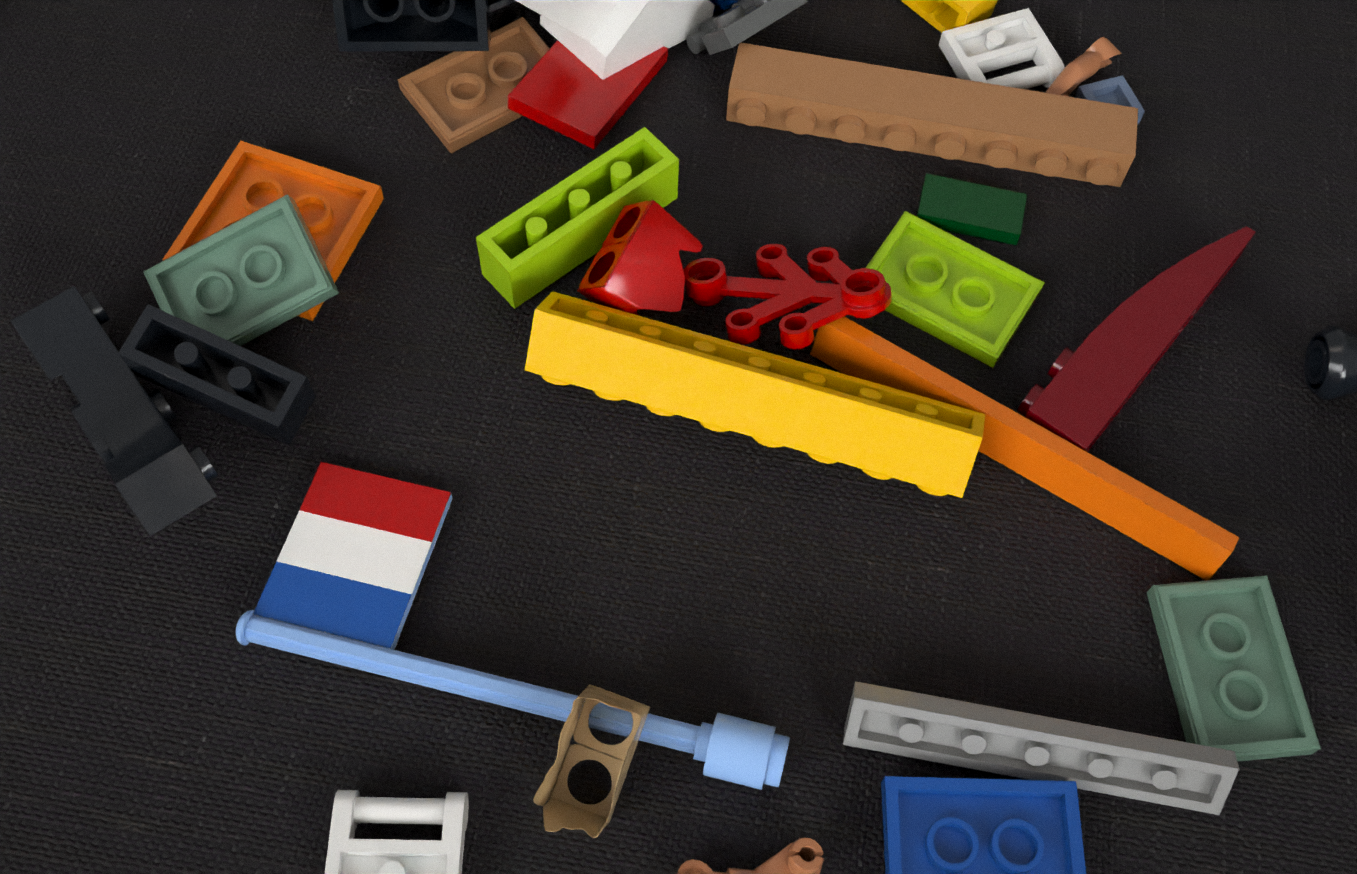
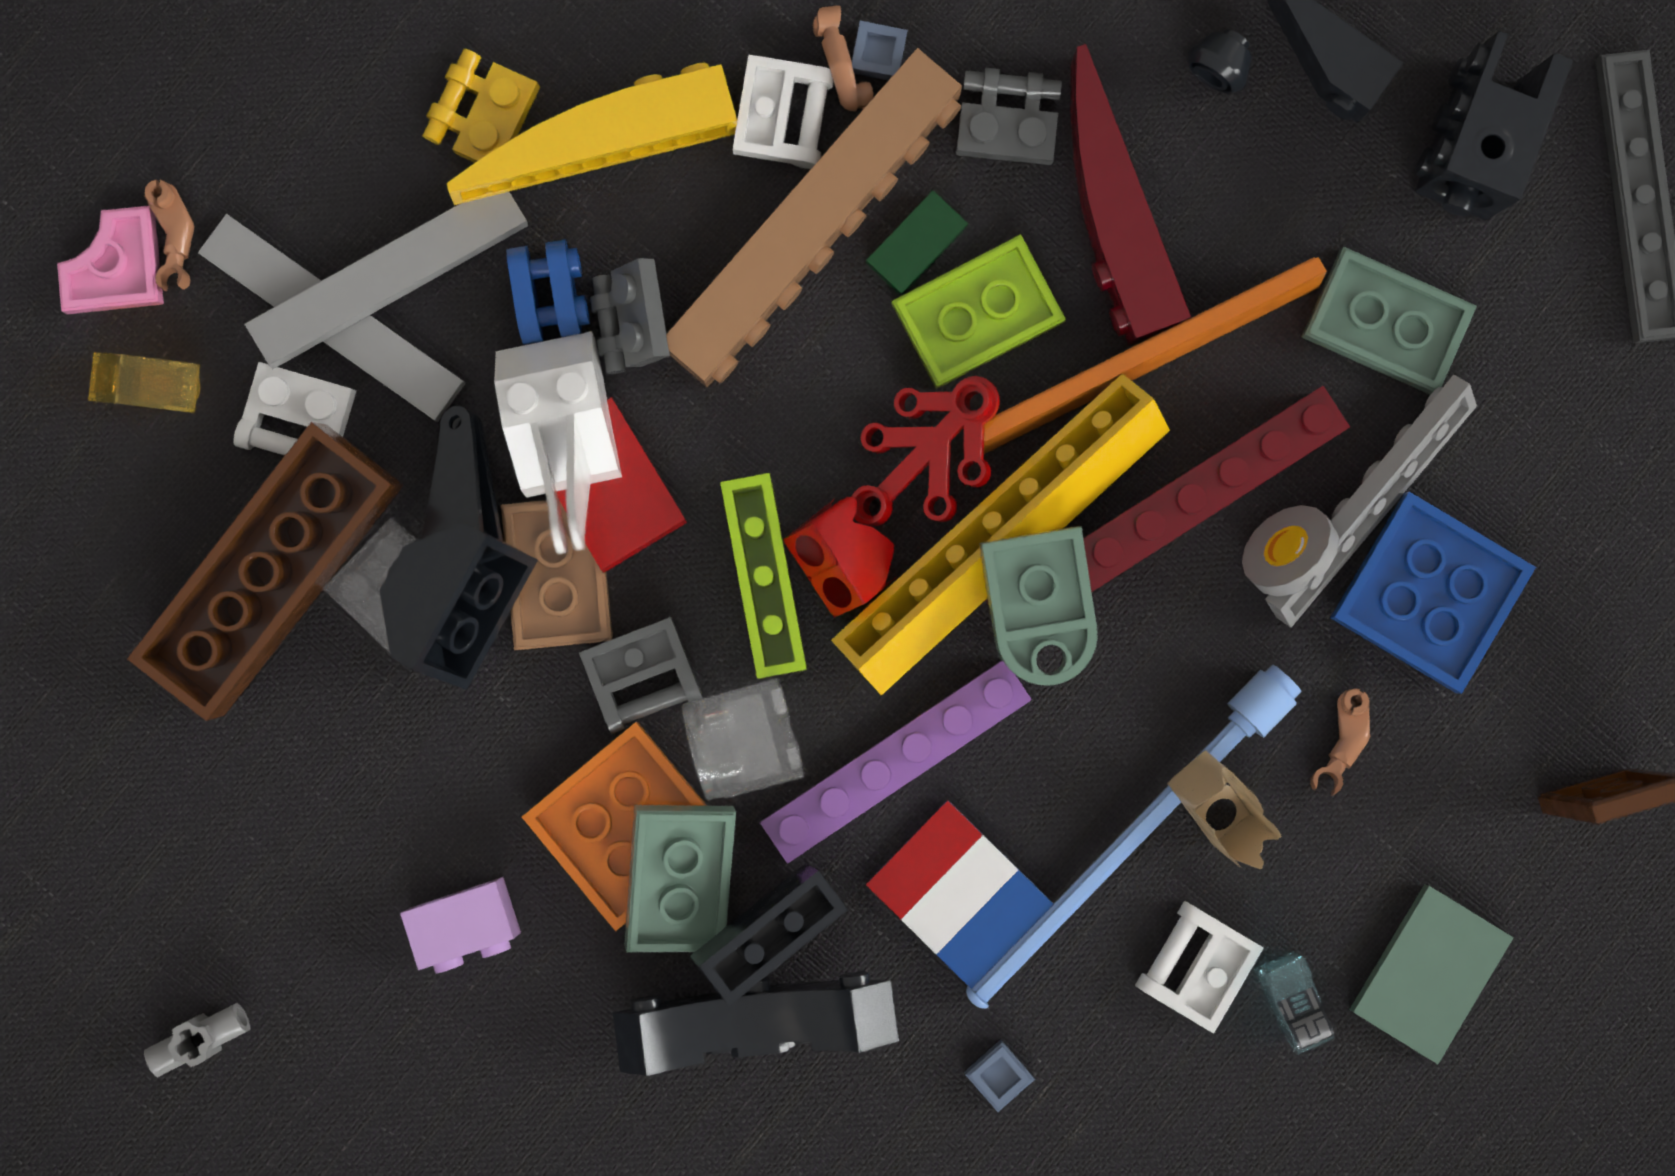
camera: 60 degrees left, 25 degrees up
none -> lavender brick [400,877,521,974]
none -> dark grey plate [579,617,703,734]
none -> clear piece [682,678,805,801]
none -> medium lavender plate [760,660,1032,864]
none -> dark grey plate [956,67,1062,165]
none -> sand blue tile [964,1039,1035,1112]
none -> sand green tile [979,526,1097,685]
none -> dark red brick [985,386,1350,606]
none -> light grey tile [1242,505,1339,597]

